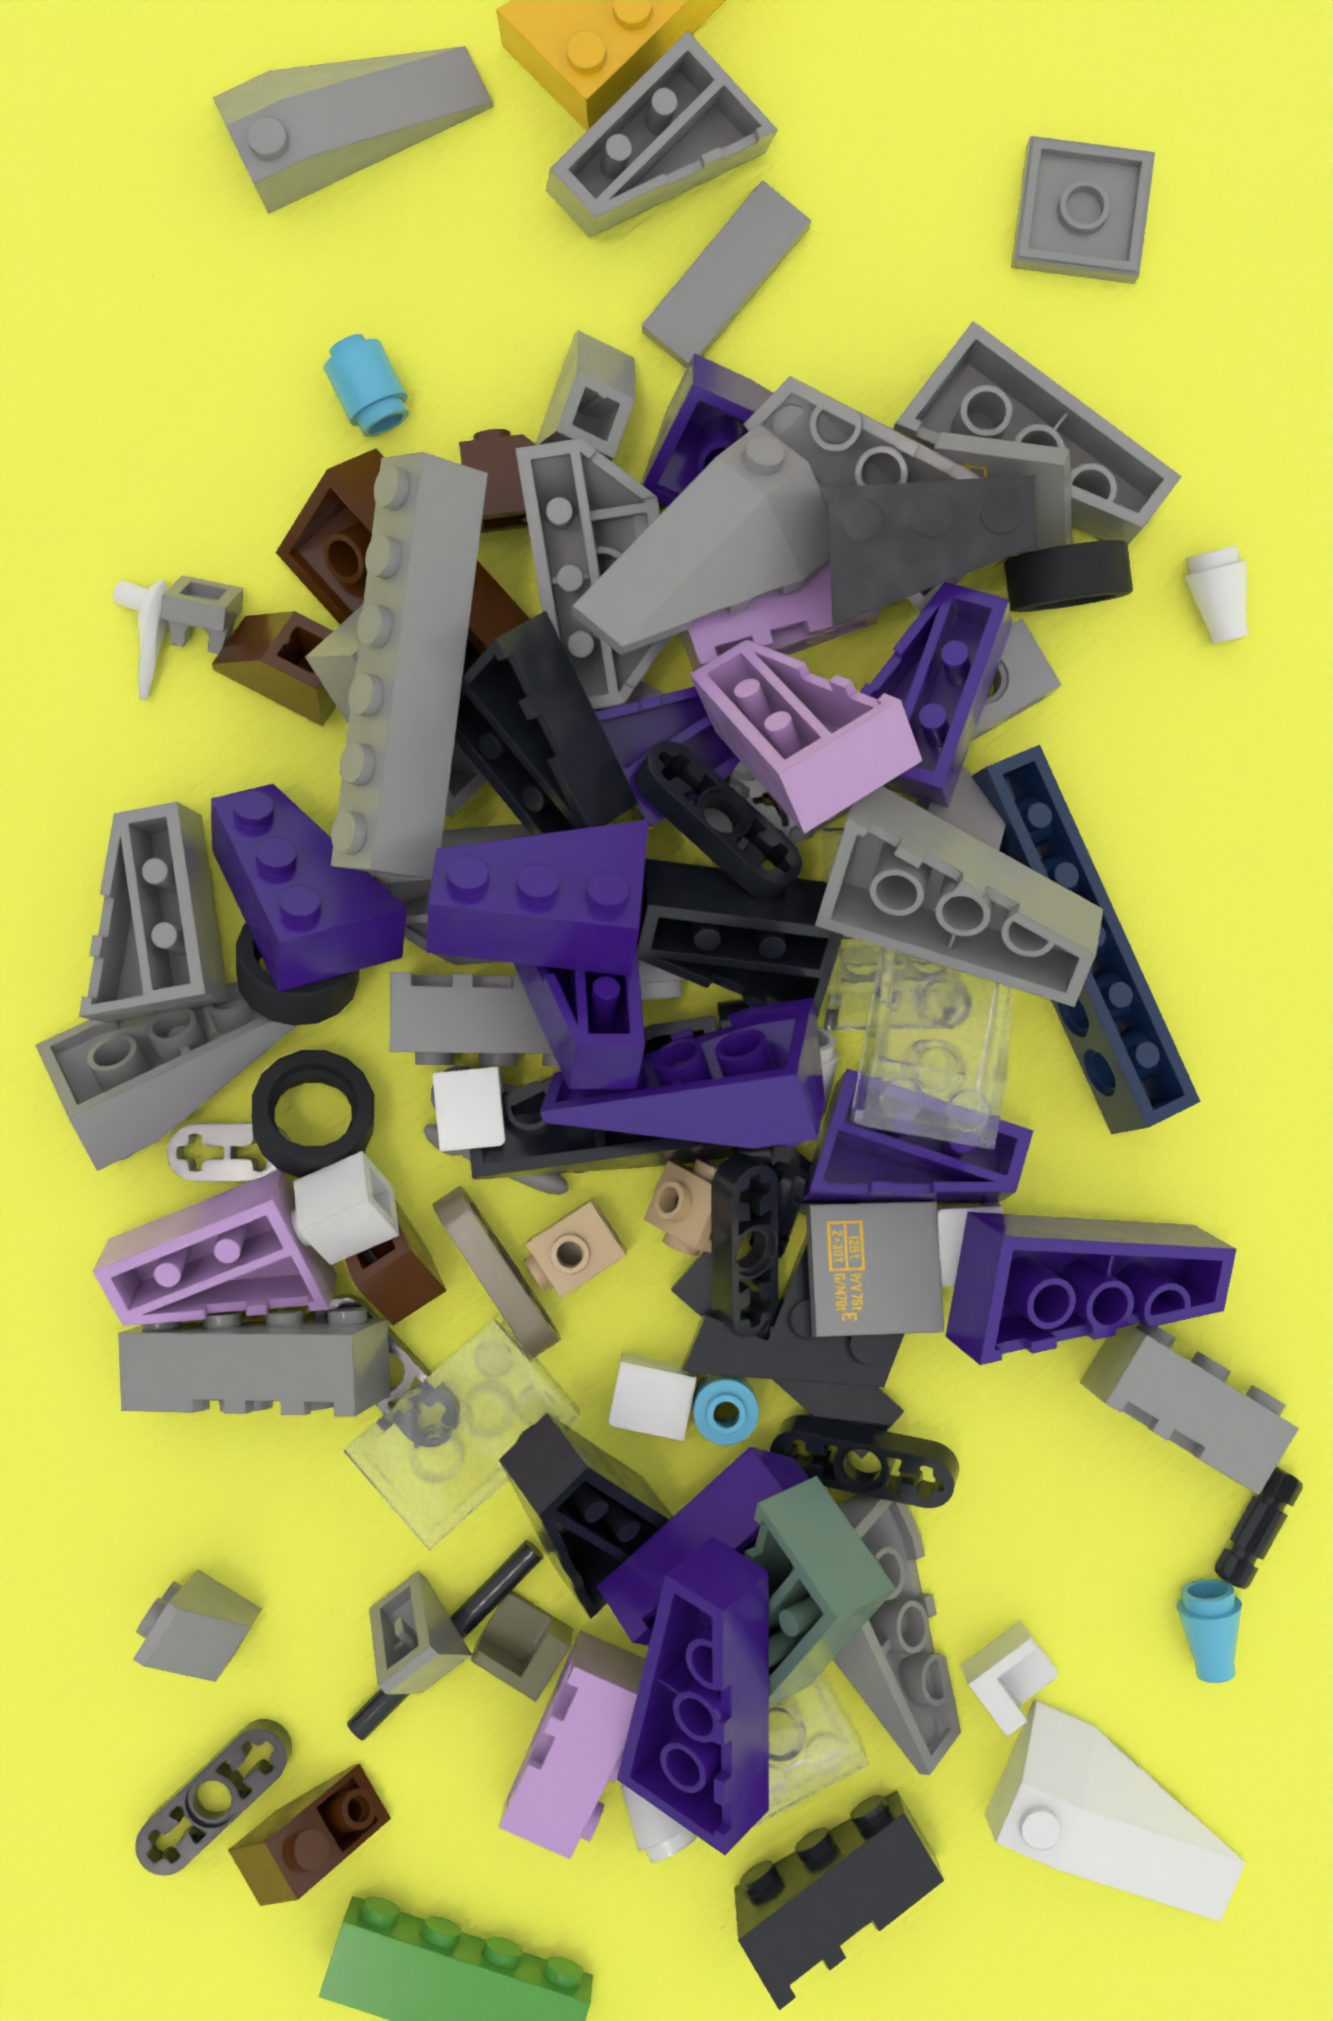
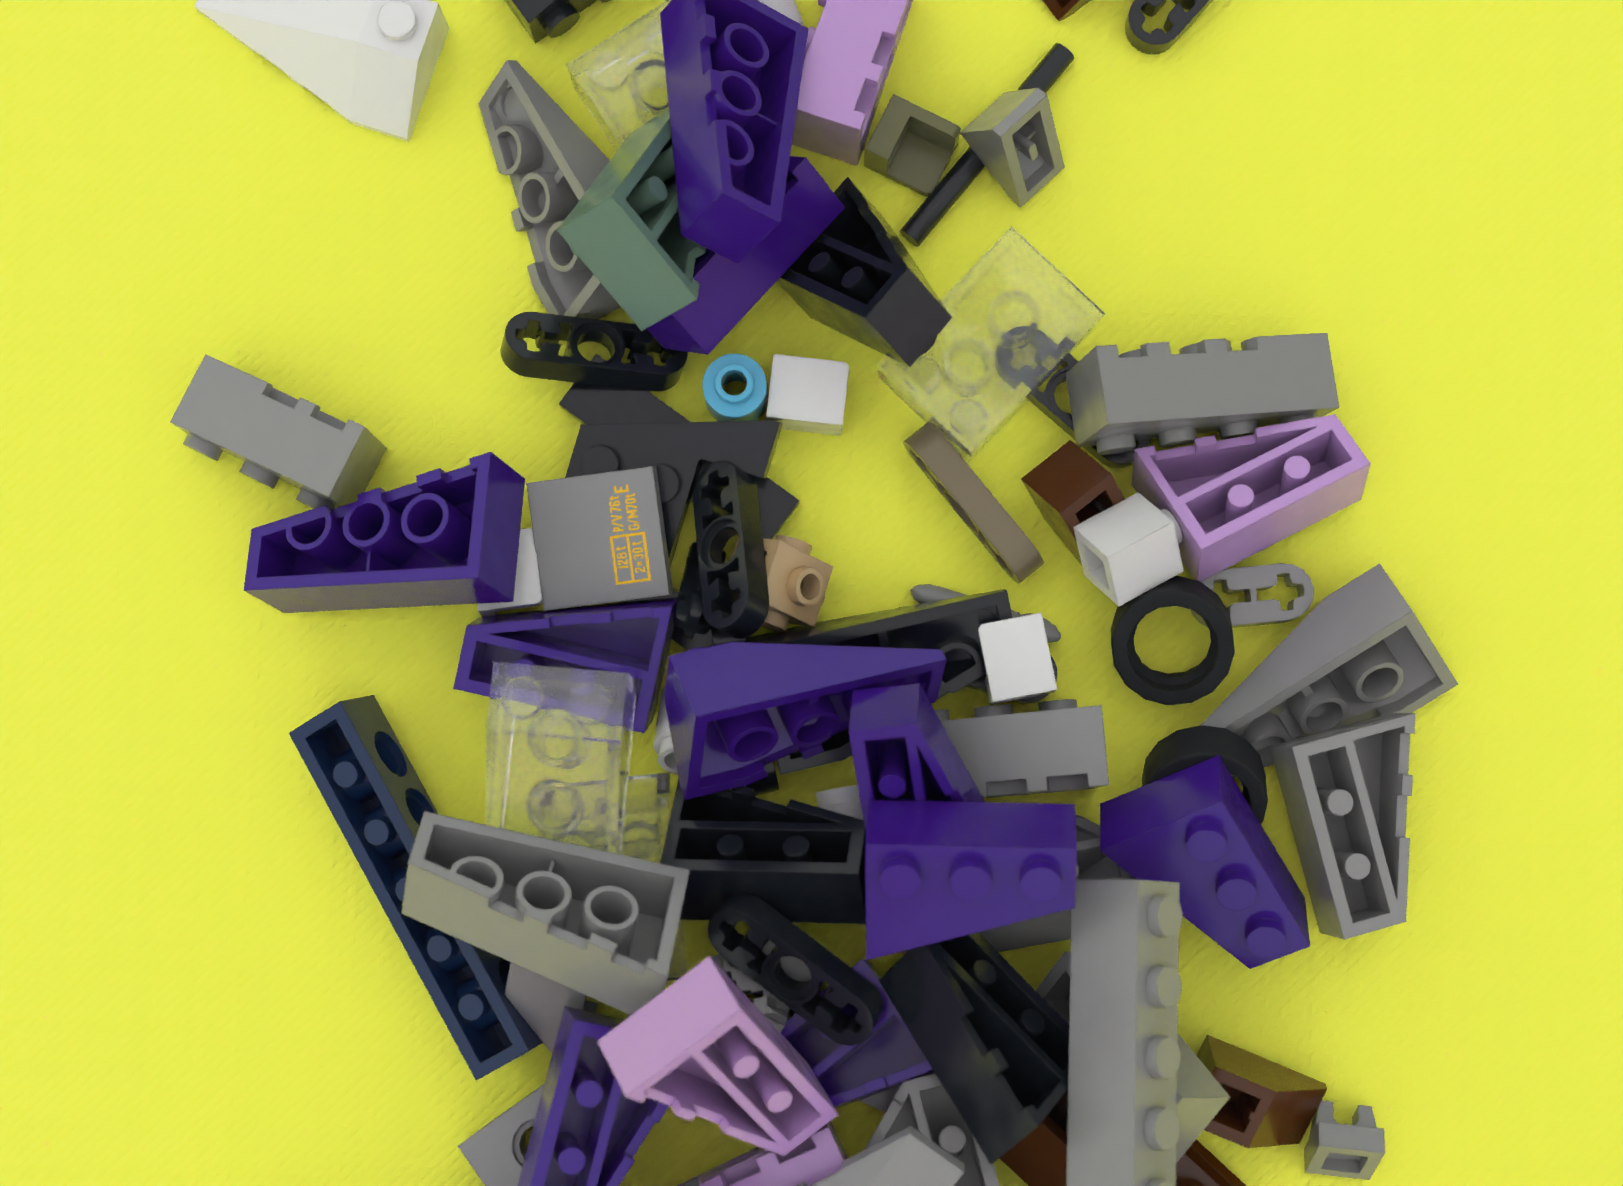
camera: 165 degrees right, 5 degrees down
white bar [113,580,168,700] -> none
light grey slope [133,1569,262,1682] -> none
tan brick [524,1197,627,1298] -> none
white panel [960,1620,1058,1737] -> none
medium azure cone [1176,1579,1242,1683] -> none
black axle [1215,1467,1303,1589] -> none

